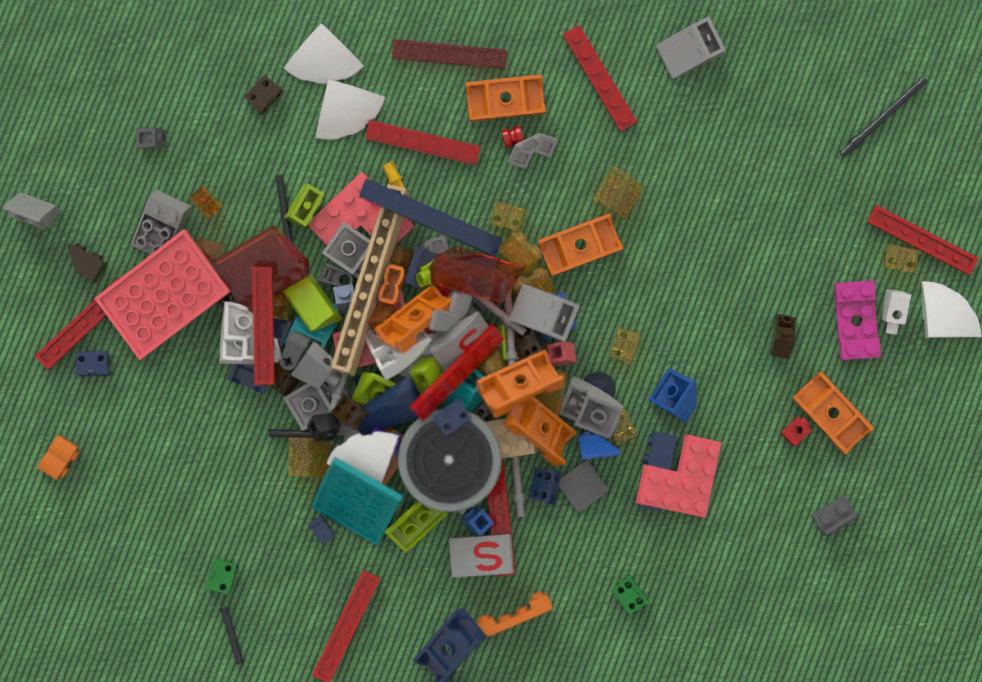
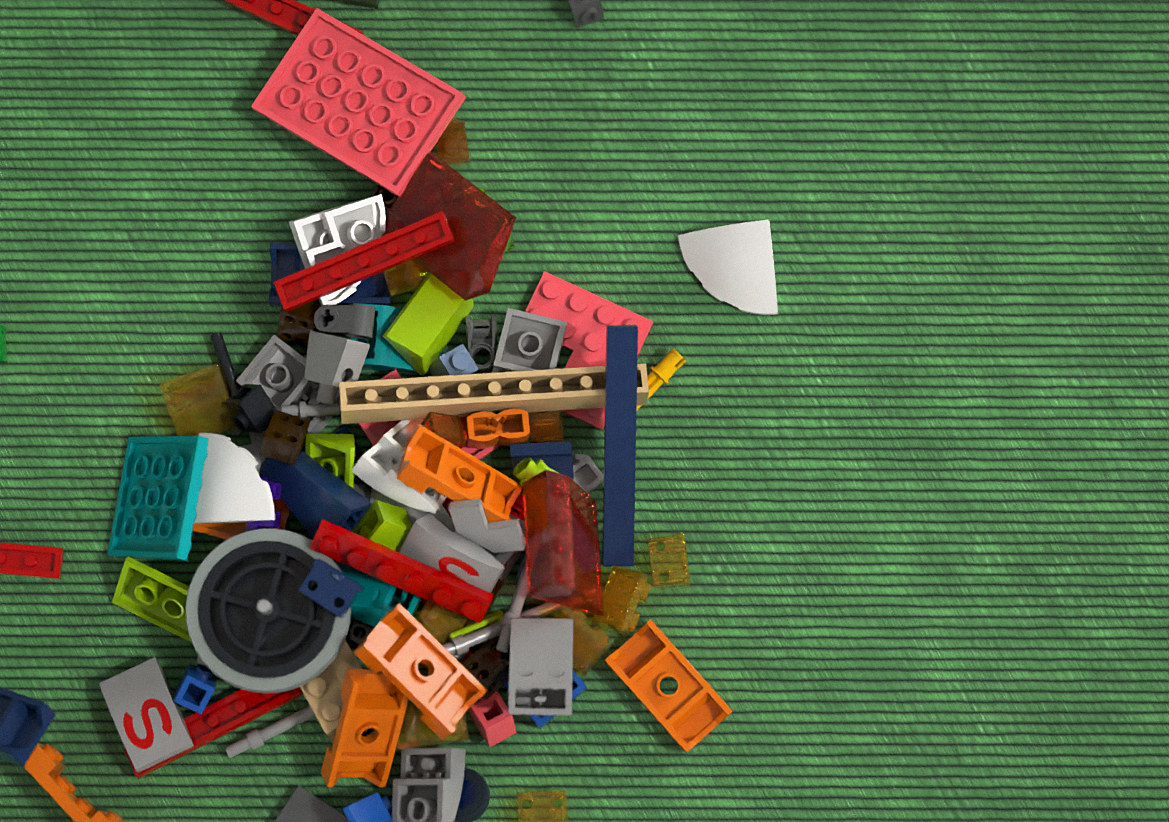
camera: 65 degrees right, 5 degrees down
orange brick [37,435,80,480] -> none
dark blue piece [74,351,111,377] -> none
light grey slope [131,190,191,255] -> none
clear orange brick [189,185,222,219] -> none
dark brown piece [244,75,284,115] -> none
black bar [275,175,294,251] -> none
white brick [284,23,364,84] -> none
lime brick [284,184,325,227] -> none
dark blue piece [309,514,335,544] -> none
red plate [365,120,481,165] -> none
clear red tile [392,39,507,70] -> none
orange piece [466,74,546,123] -> none
red wheel [501,125,524,148] -> none
light grey tile [508,133,558,169] -> none
dark blue piece [528,468,561,505] -> none
red plate [563,25,637,133] -> none
clear yellow slope [592,165,644,220] -> none
light grey slope [656,17,726,79] -> none

